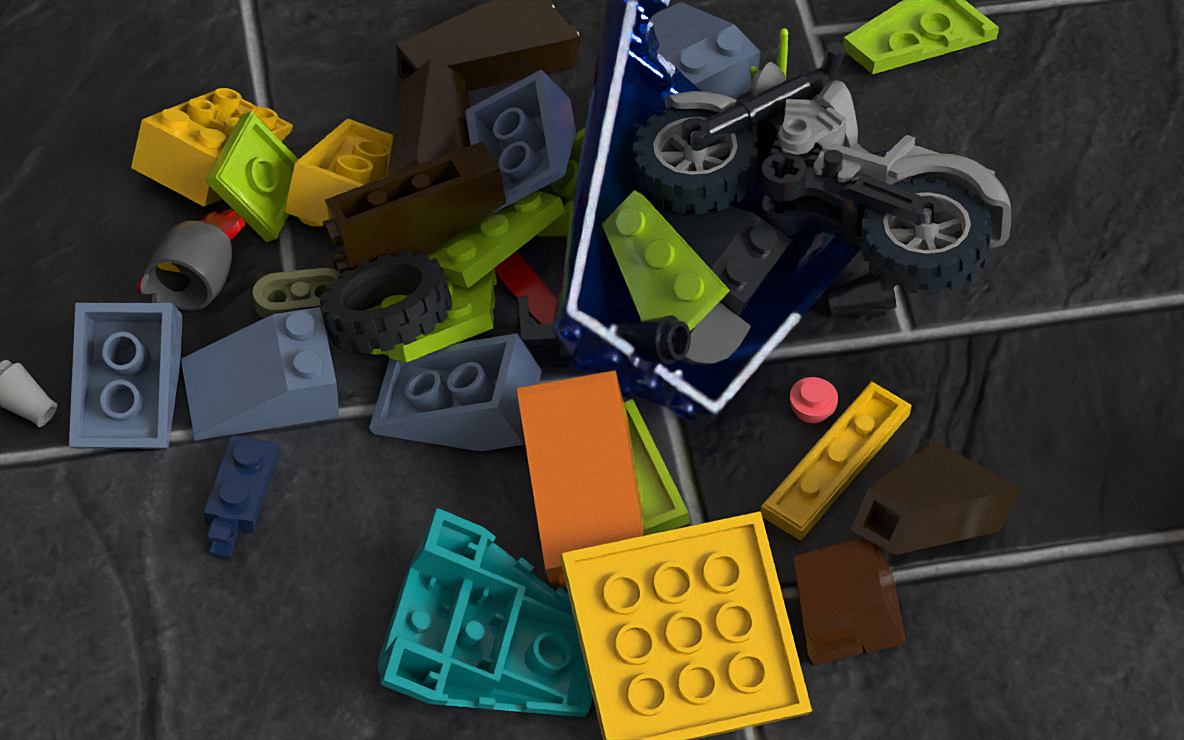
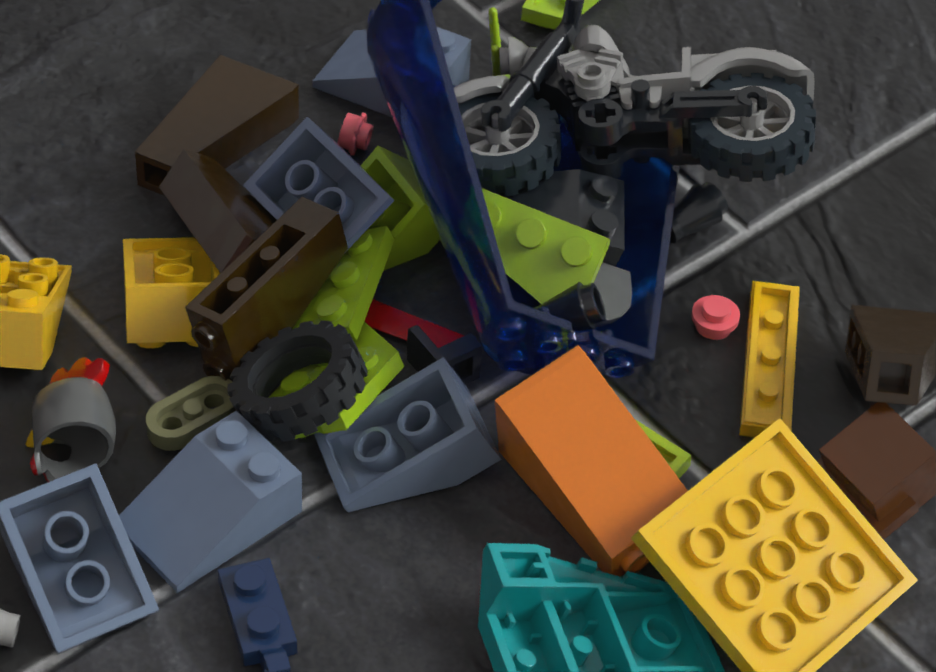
camera: 30 degrees left, 5 degrees down
lime tile [205,111,299,242] -> none

